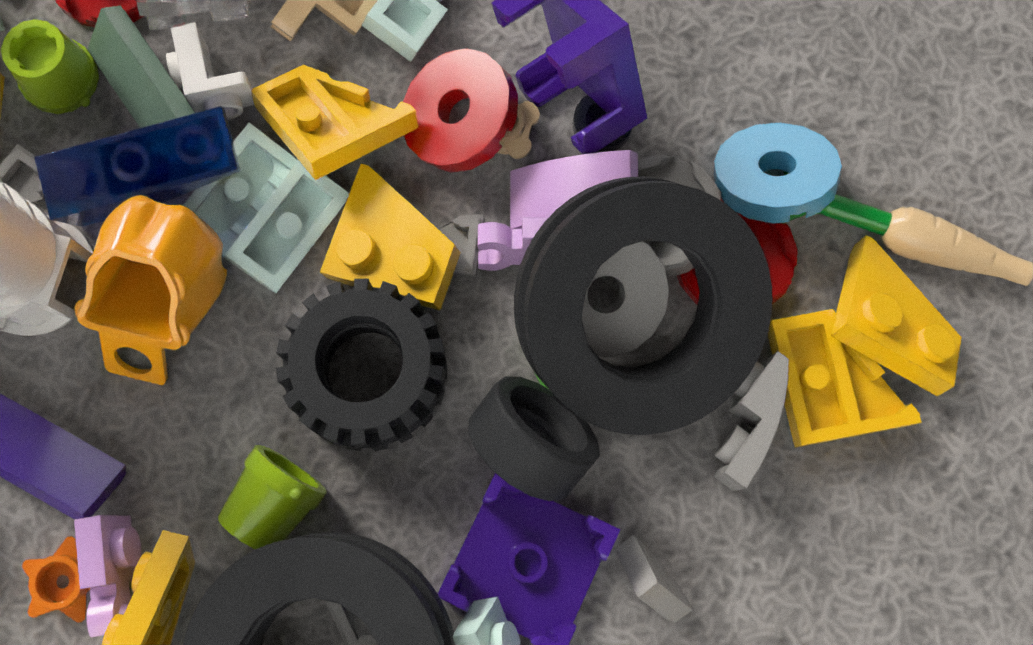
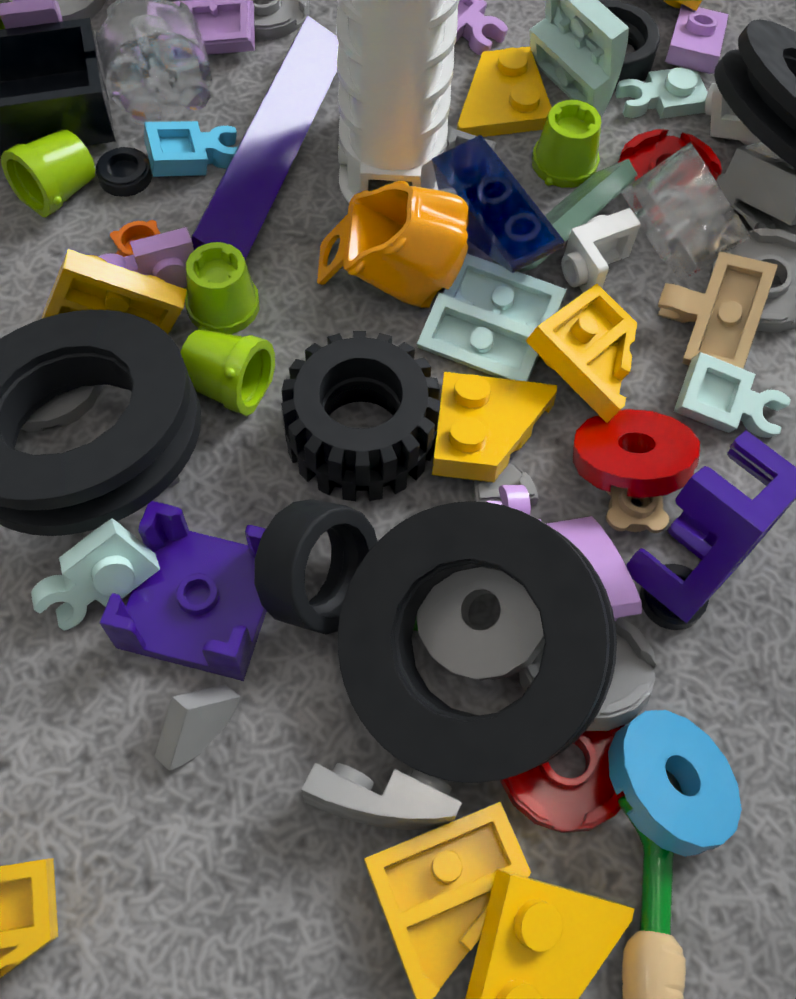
camera: 80 degrees right, 15 degrees down
none -> lime piece [185,242,260,334]

